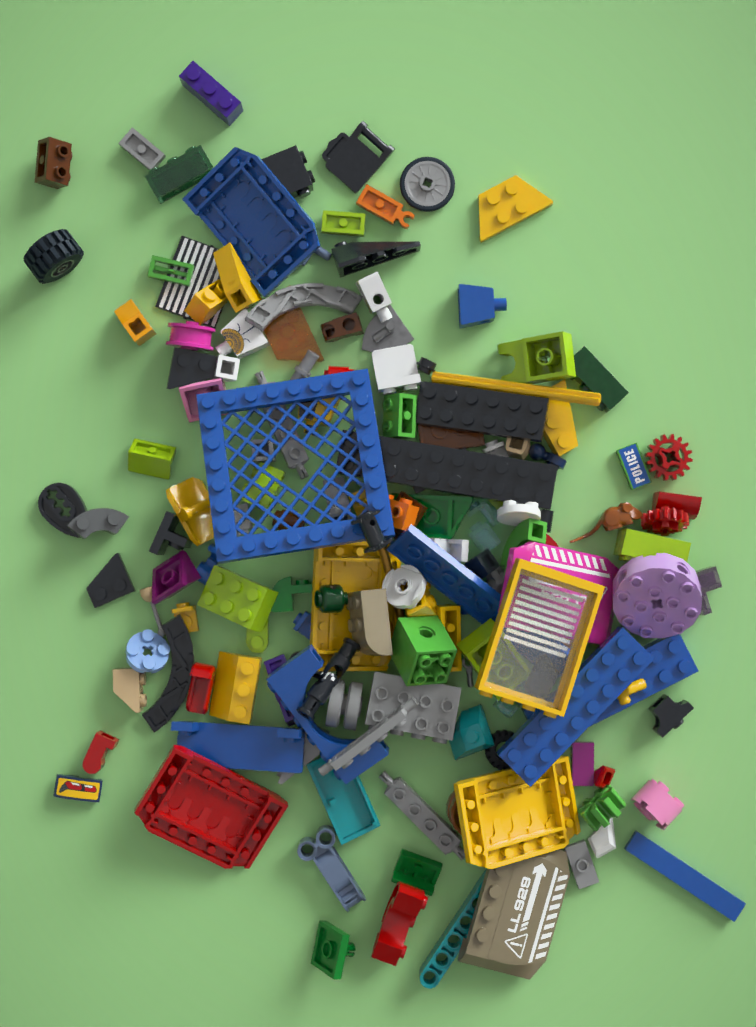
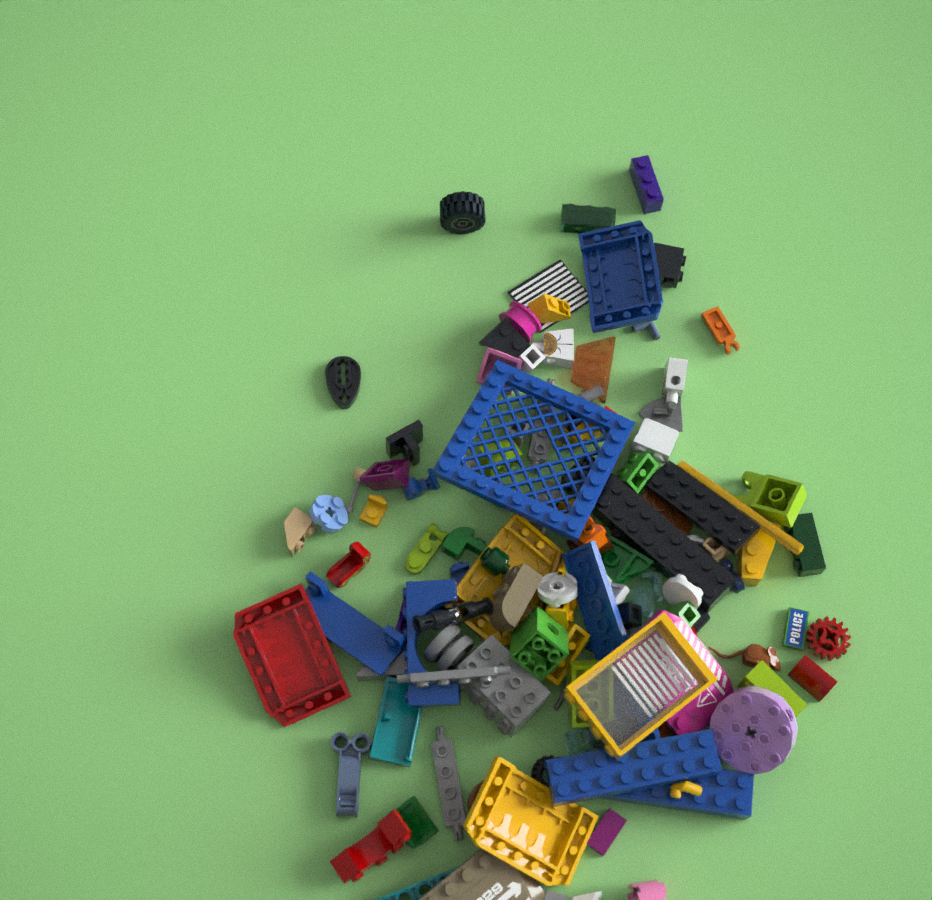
camera: 35 degrees right, 20 degrees down
reddish brown brick [34,137,72,189] -> none
slope [53,774,103,802] -> none
dark grey brick [66,508,129,539] -> none
red leg [82,730,119,774] -> none
black wing [86,553,136,608] -> none
light orange slope [114,299,156,346] -> none
light grey plate [119,127,166,173] -> none
lime panel [128,438,176,480] -> none
black tile [142,614,194,732] -> none
bright green tile [147,255,195,287] -> none
yellow shield [166,477,214,546] -> none
lime brick [197,565,279,632] -> none
yellow slope [209,651,262,724] -> none
yellow slope [213,242,262,313] -> none
light grey tile [245,283,362,331] -> none
green tile [311,921,356,980] -> none
reddish brown leg [320,312,364,343] -> none
lime plate [321,210,366,237] -> none
black piece [322,121,395,193] -> none
black wedge [331,241,421,278] -> none
black hose [351,509,393,553] -> none
light grey wheel [400,157,455,212] -> none
black plate [416,357,437,375] -> none
teal slope [449,704,495,760] -> none
blue torso [458,284,507,329] -> none
yellow wing [478,175,553,243] -> none
bright green gear [578,784,626,831] -> none
red slope [594,766,615,789] -> none
red gear [641,506,689,536] -> none
black brick [648,694,694,738] -> none
clear purple brick [695,566,722,615] -> none

